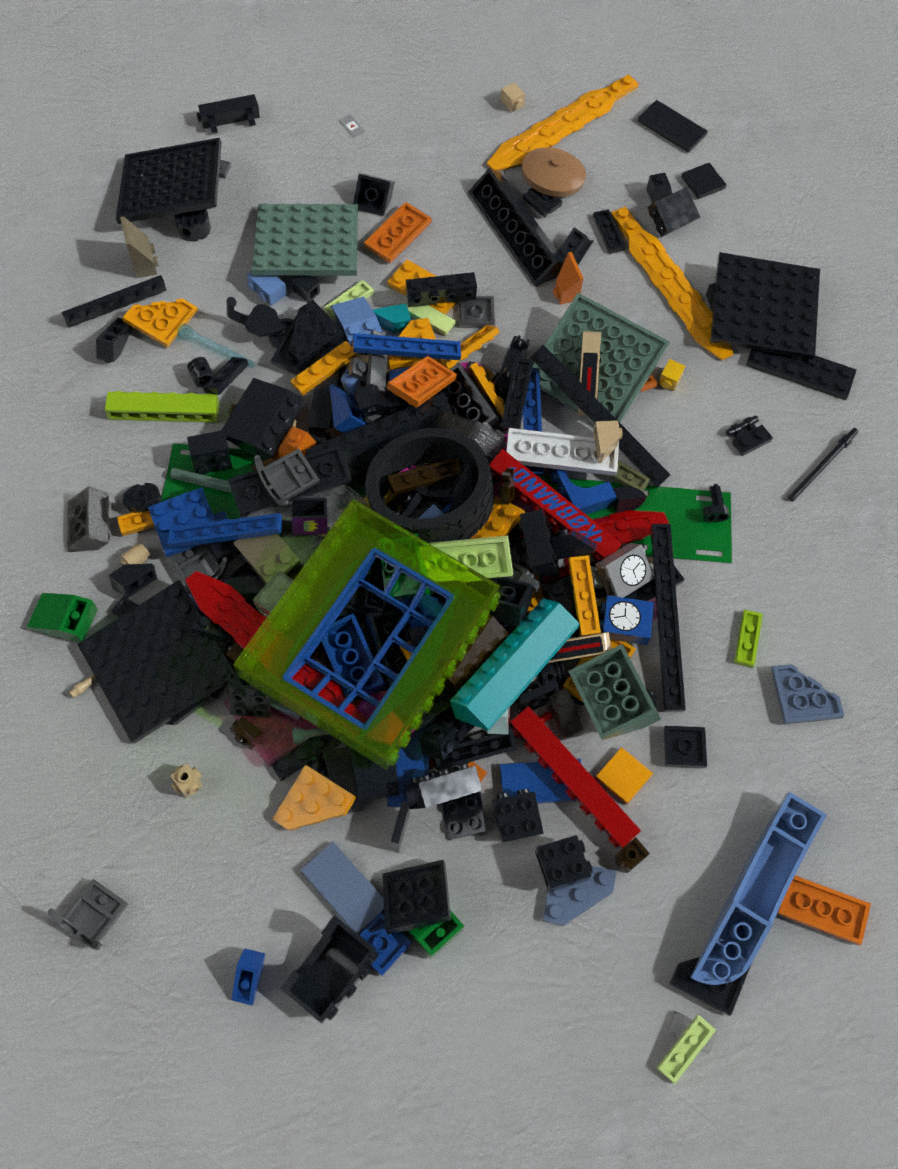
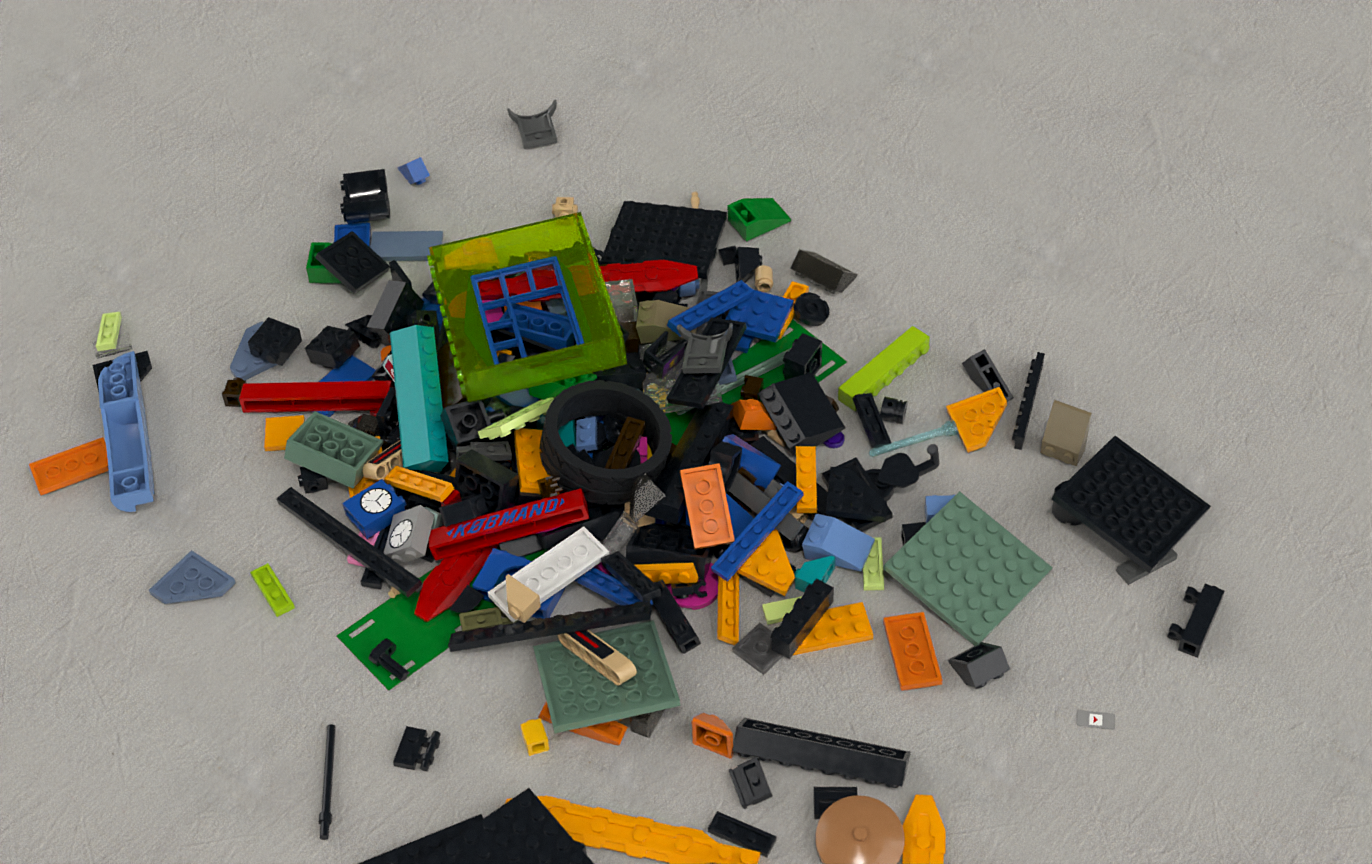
camera: 140 degrees right, 15 degrees down
black plate [664,725,707,769] -> none

